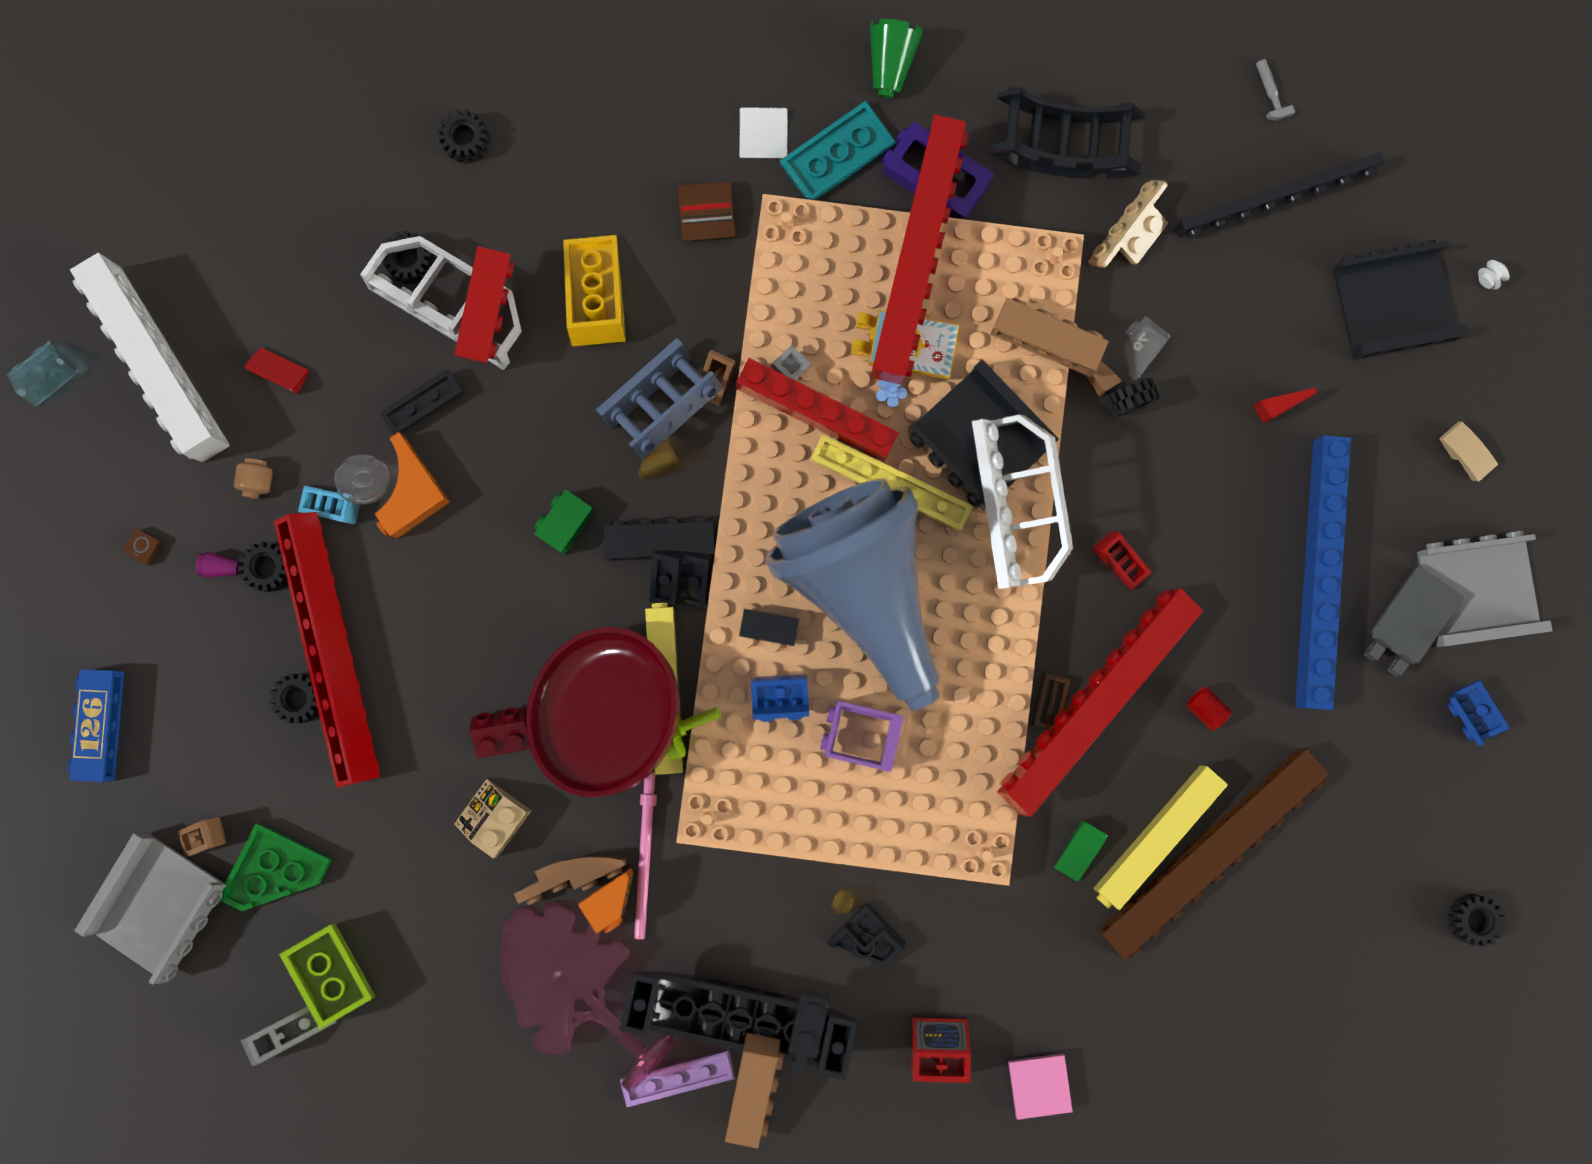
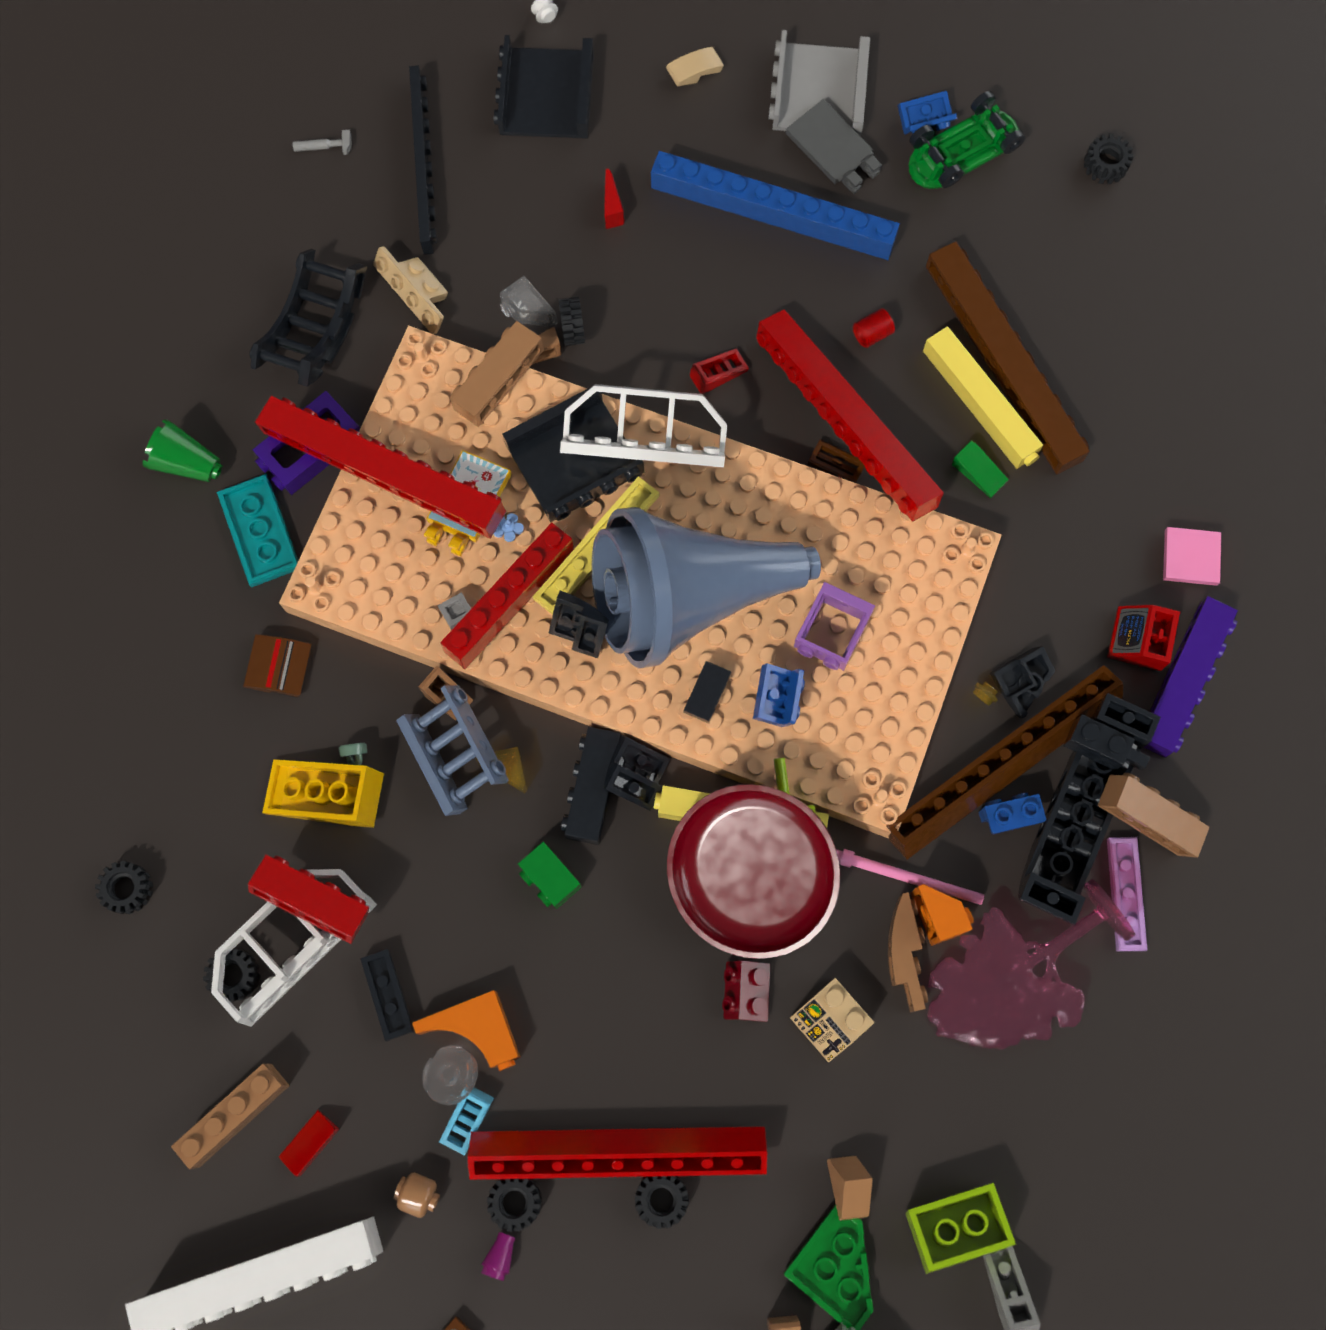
camera: 70 degrees left, 10 degrees down
white sticker [740,108,787,158] -> none
none -> medium nougat brick [171,1063,290,1169]
none -> sand green tile [339,742,368,765]
none -> black slope [549,590,609,658]
none -> medium nougat slope [827,1156,872,1221]
none -> reddish brown brick [886,665,1123,860]
none -> green piece [908,91,1026,189]
none -> blue bracket [979,793,1046,834]
none -> dark purple brick [1144,596,1238,758]

